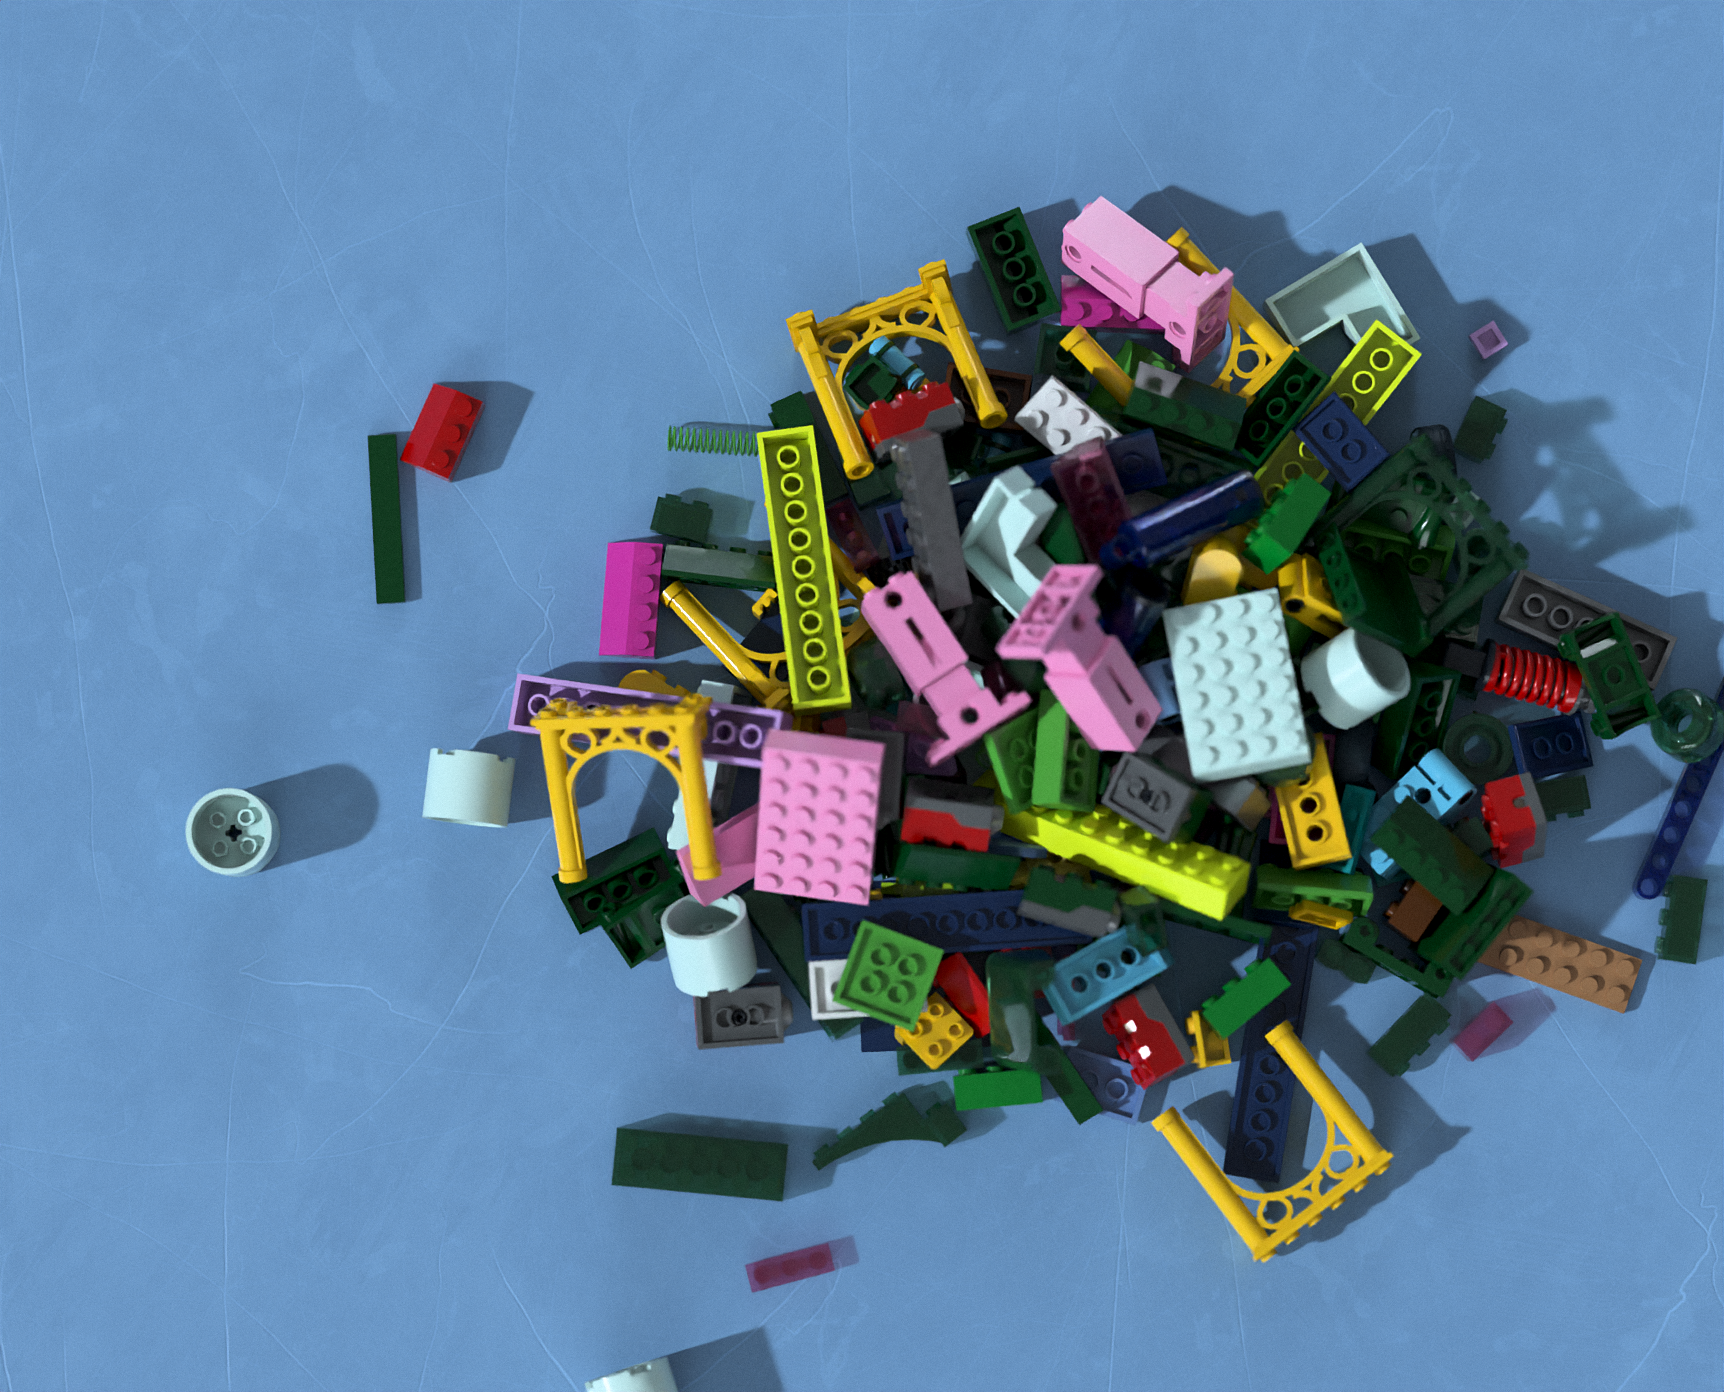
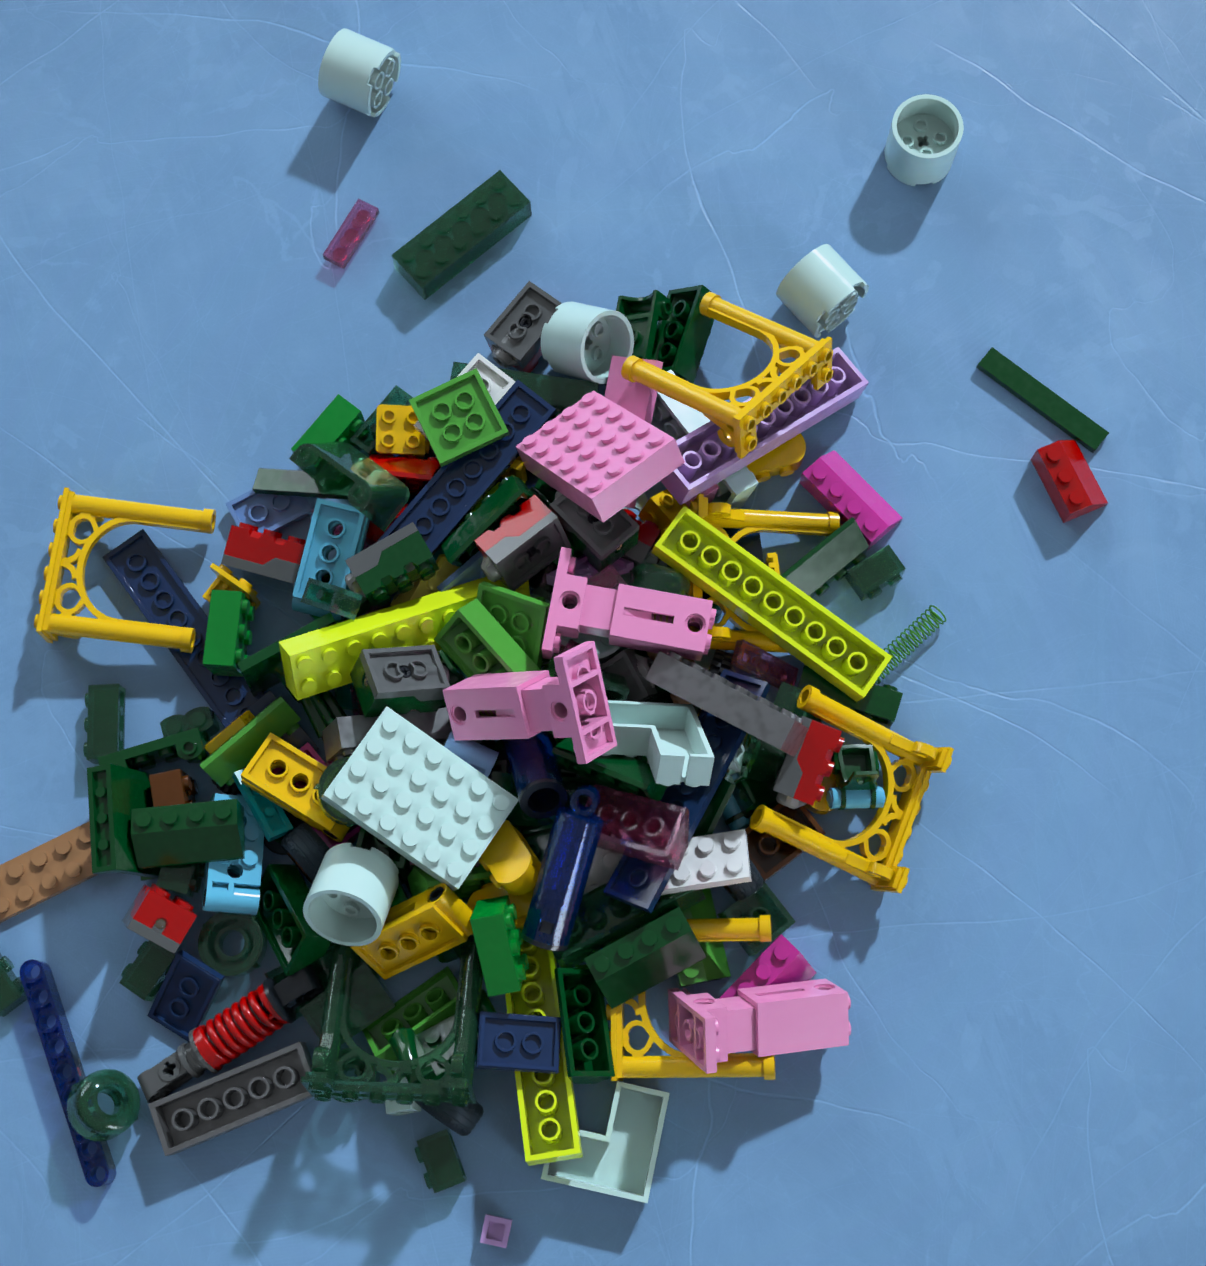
camera: 135 degrees right, 10 degrees down
clear green arch [812,1092,967,1171] -> none
dark green slope [966,207,1061,336] -> none
dark green panel [1313,522,1433,657] -> none
clear pink brick [1449,1001,1513,1062] -> none
dark green piece [1557,612,1662,740] -> none

